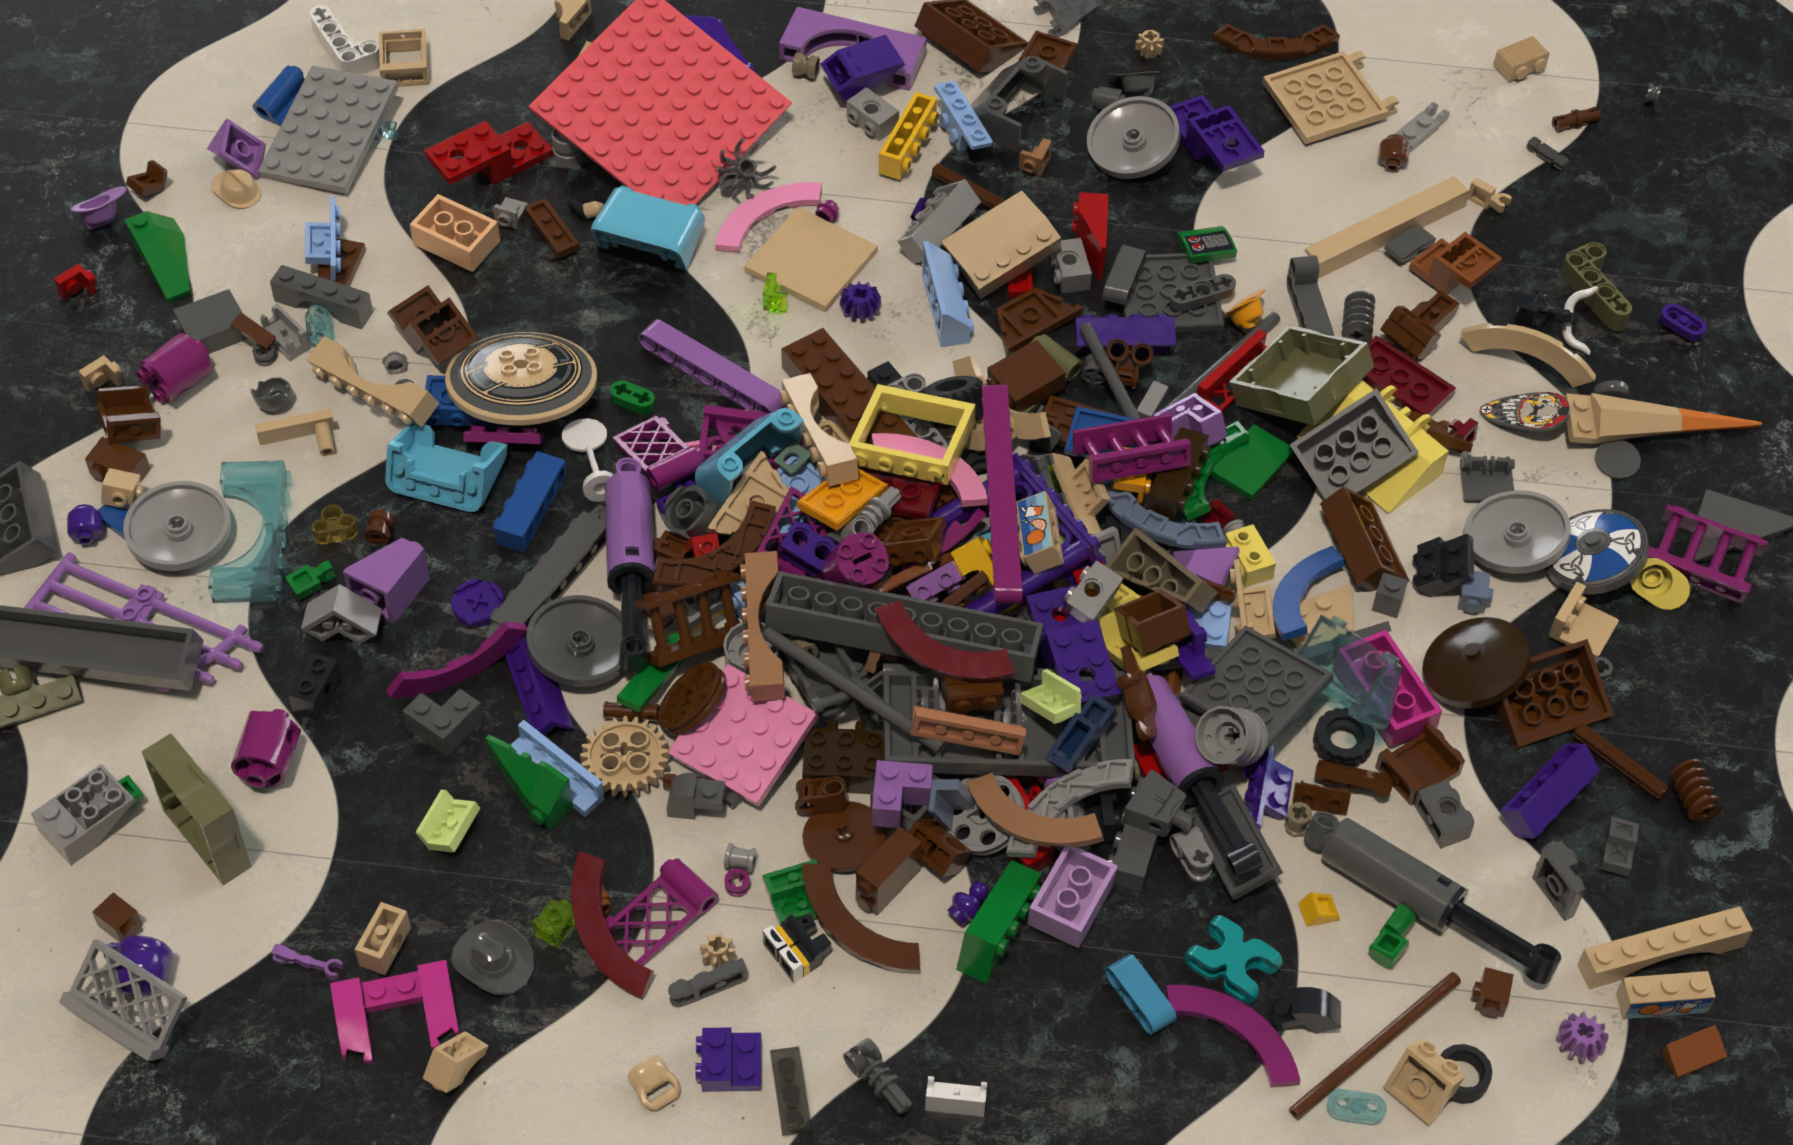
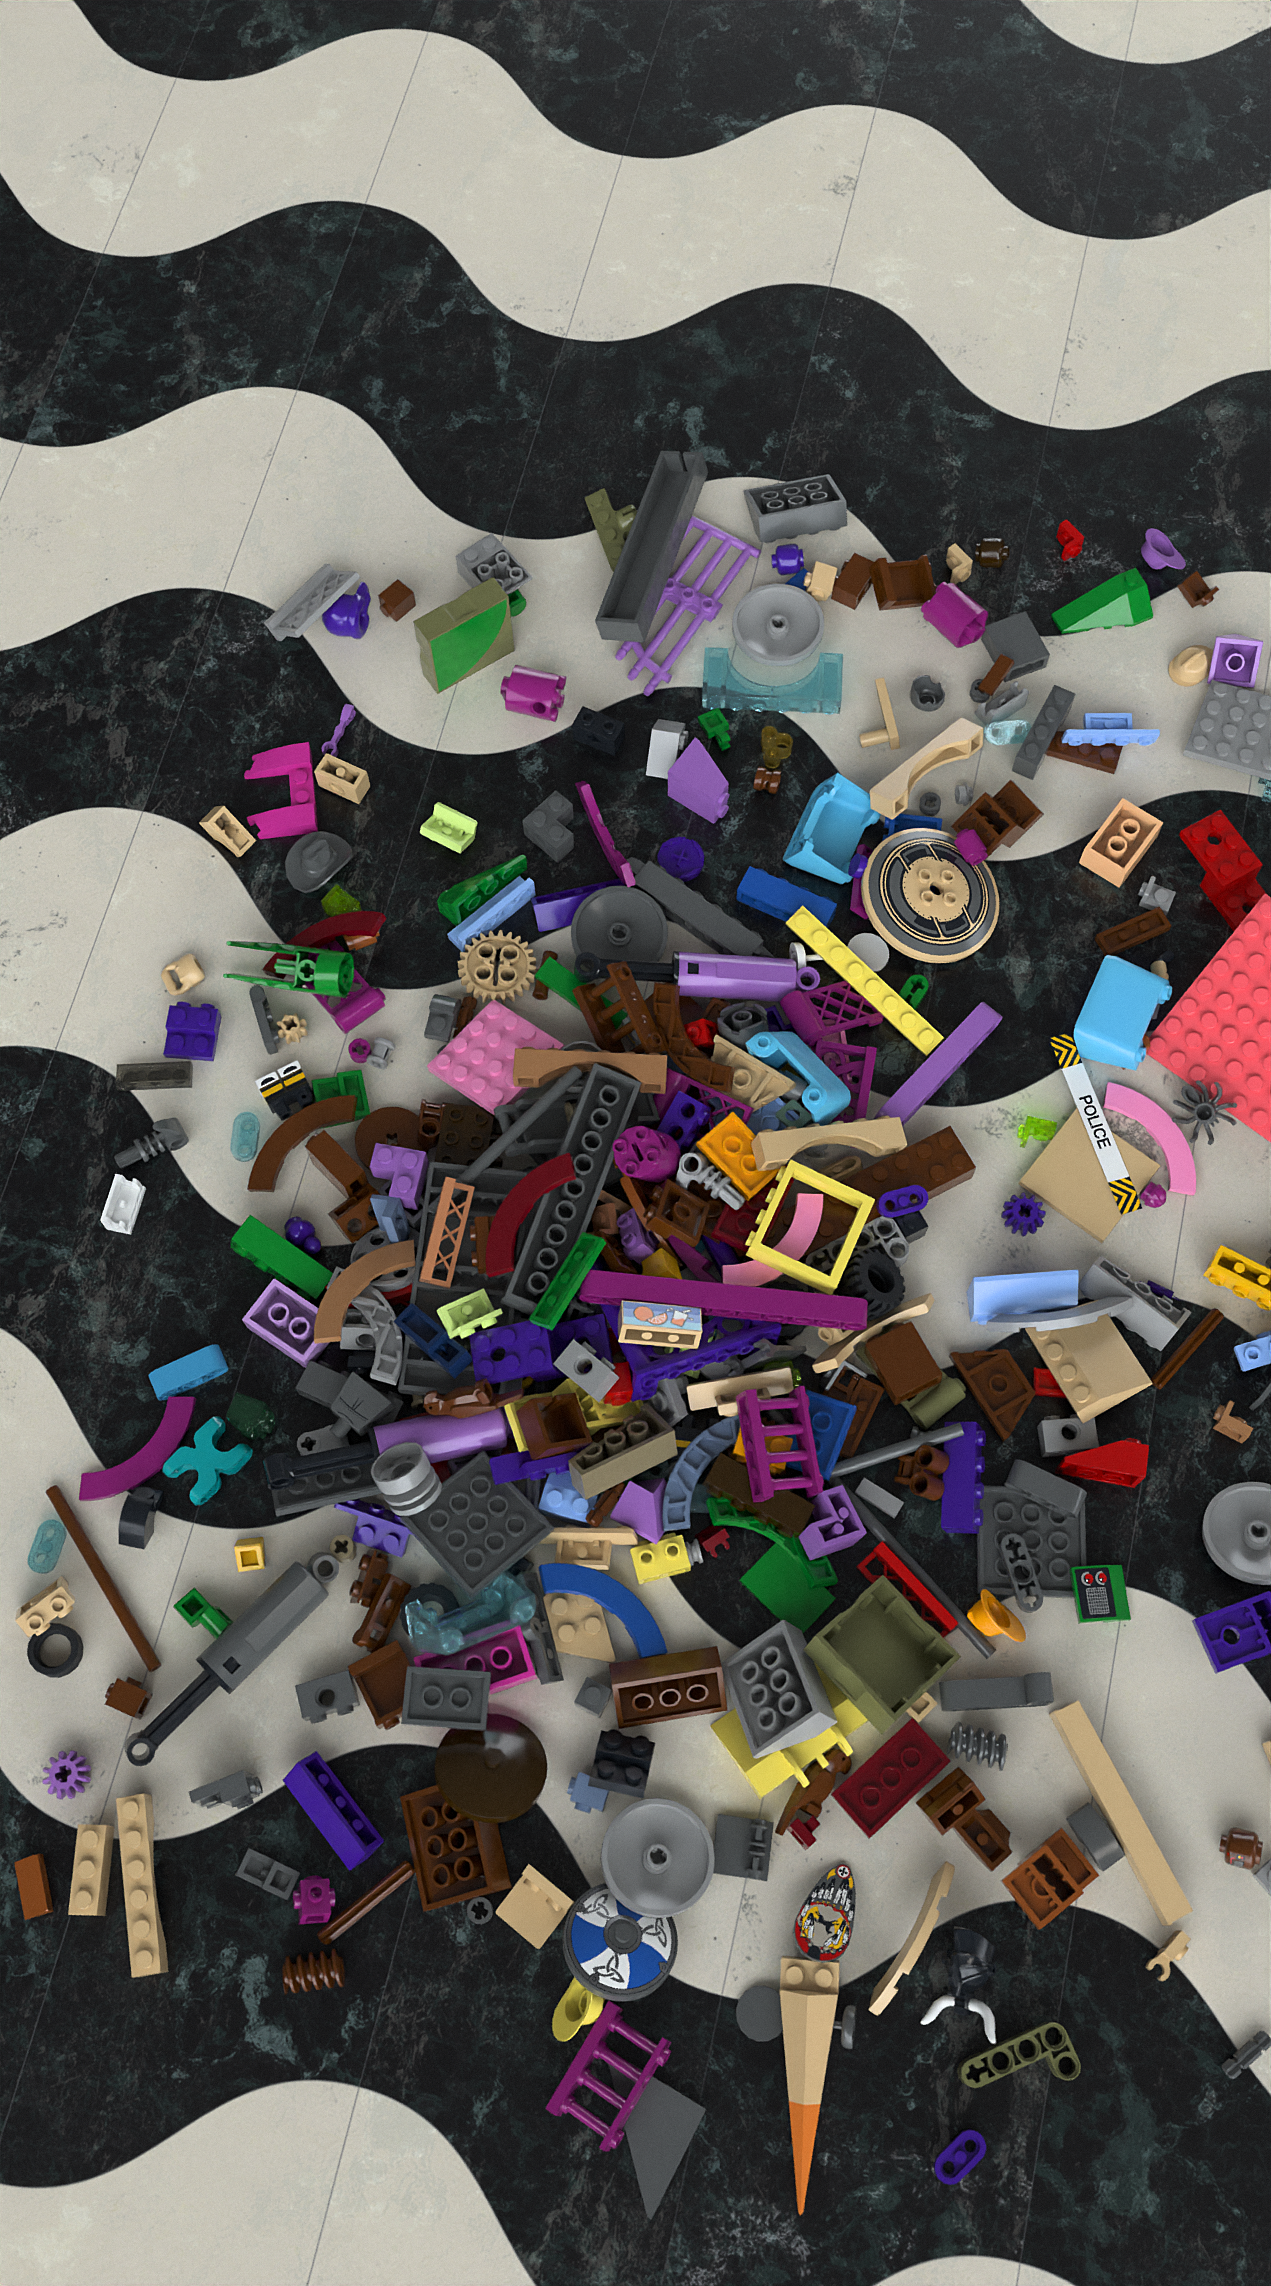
camera: 100 degrees right, 15 degrees up
reddish brown wedge [657,662,726,735] -> none
none -> green piece [223,941,354,998]
none -> clear green brick [226,1392,276,1440]
none -> clear light blue plate [230,1112,260,1162]
none -> magenta brick [293,1876,335,1924]
none -> dark grey plate [401,1666,491,1731]
none -> green tile [529,1232,606,1330]
none -> light yellow plate [786,906,944,1057]
none -> dark purple tile [848,853,868,879]
none -> dark purple plate [876,1185,928,1218]
none -> magenta brick [954,829,988,866]
none -> dark brown head [975,538,1010,568]
none -> light grey tile [986,1295,1133,1332]
none -> sticker [1049,1033,1142,1215]

